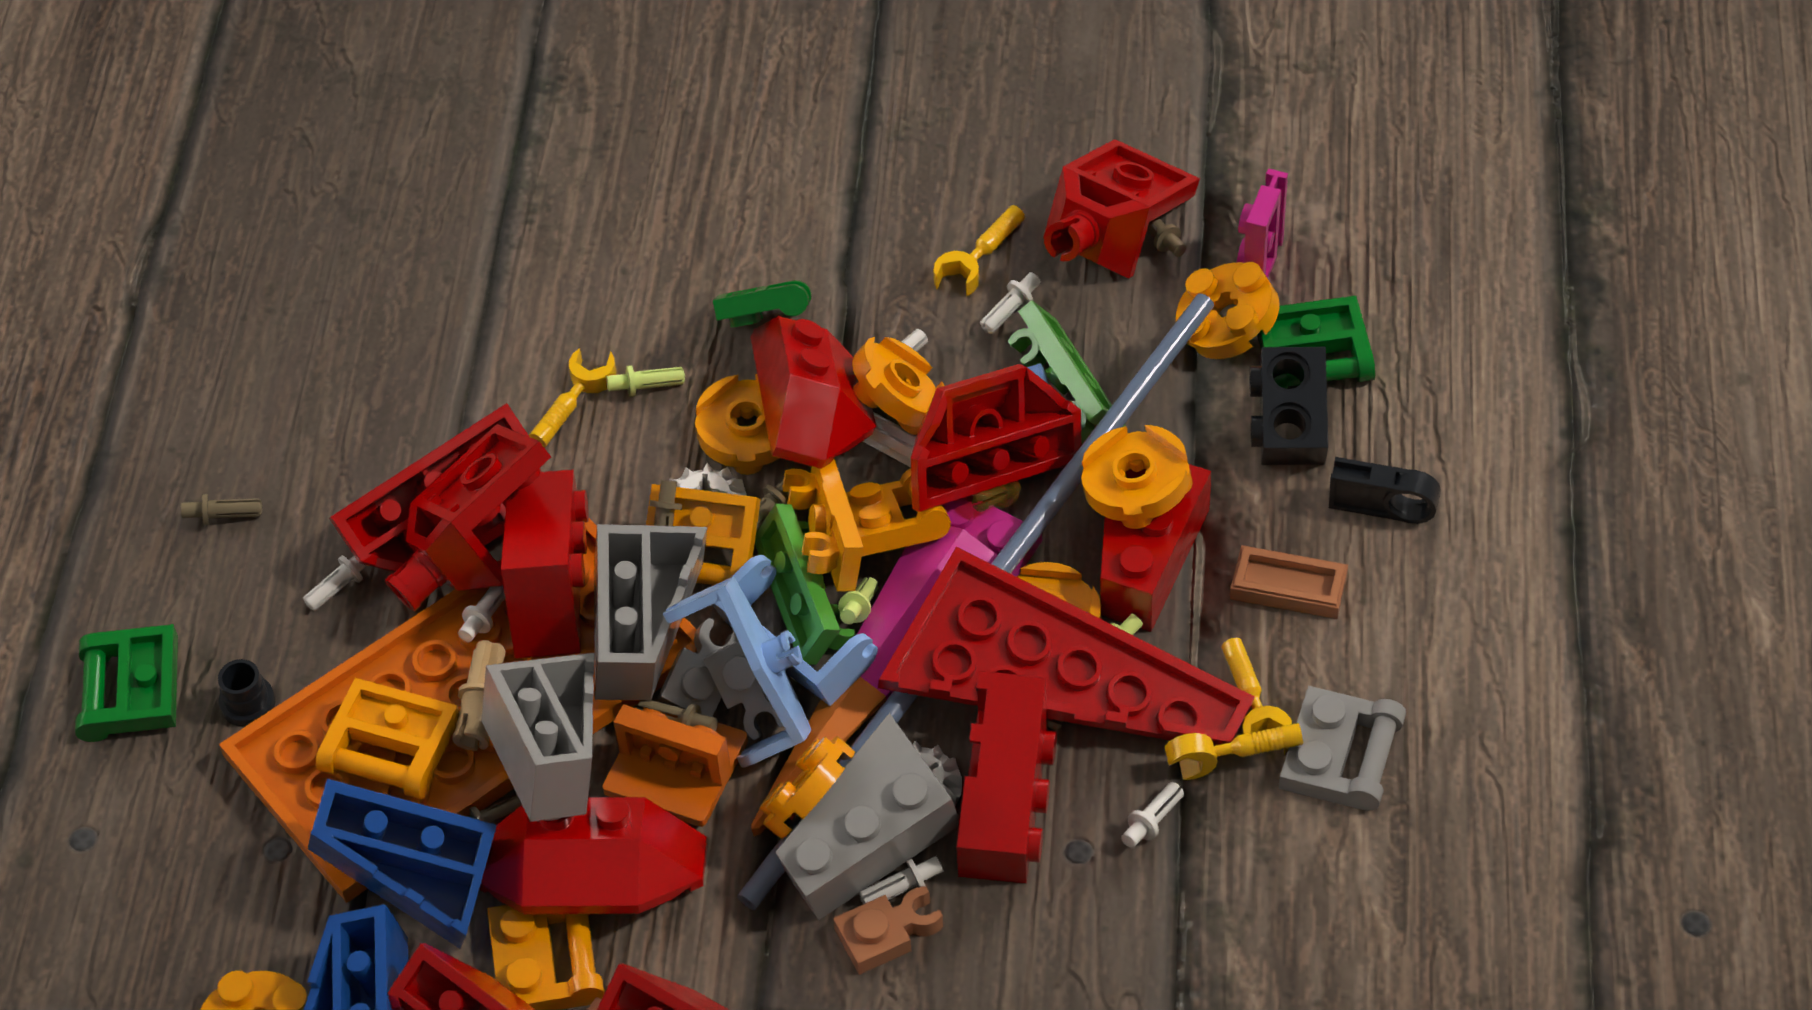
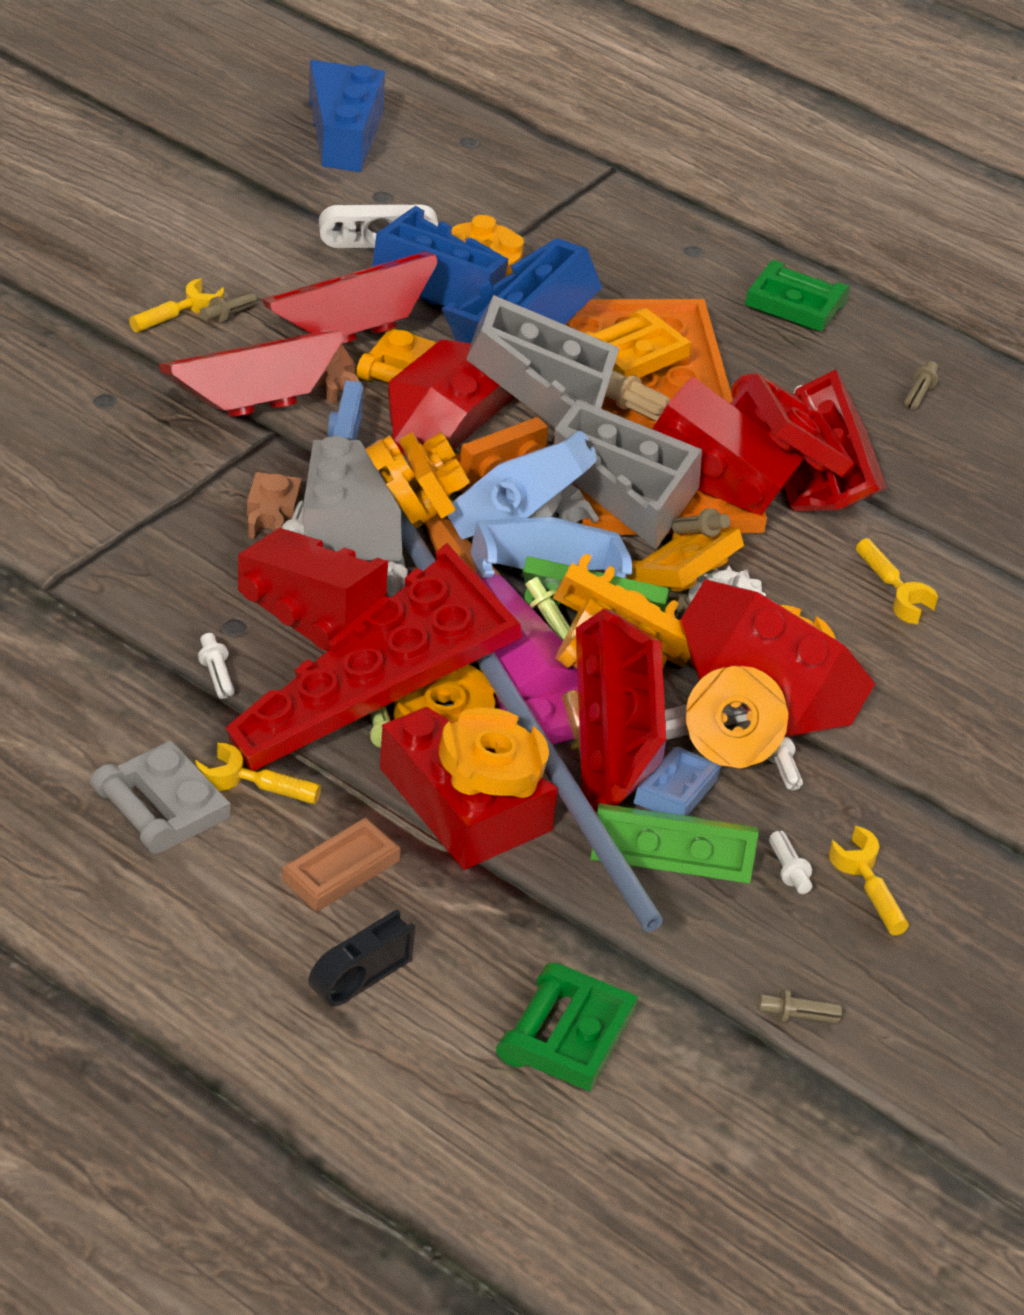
camera: 115 degrees right, 10 degrees down
black piece [218,659,276,727] -> none
yellowish green piece [606,365,685,397] -> none
green plate [713,280,812,327] -> none
red plate [1043,139,1200,279] -> none
yellow piece [1165,723,1303,780] -> none
light orange plate [1176,262,1280,359] -> none
dark pink plate [1237,168,1288,278] -> none
black brick [1249,347,1329,465] -> none
none -> medium blue plate [328,380,363,440]
none -> light orange plate [399,432,470,519]

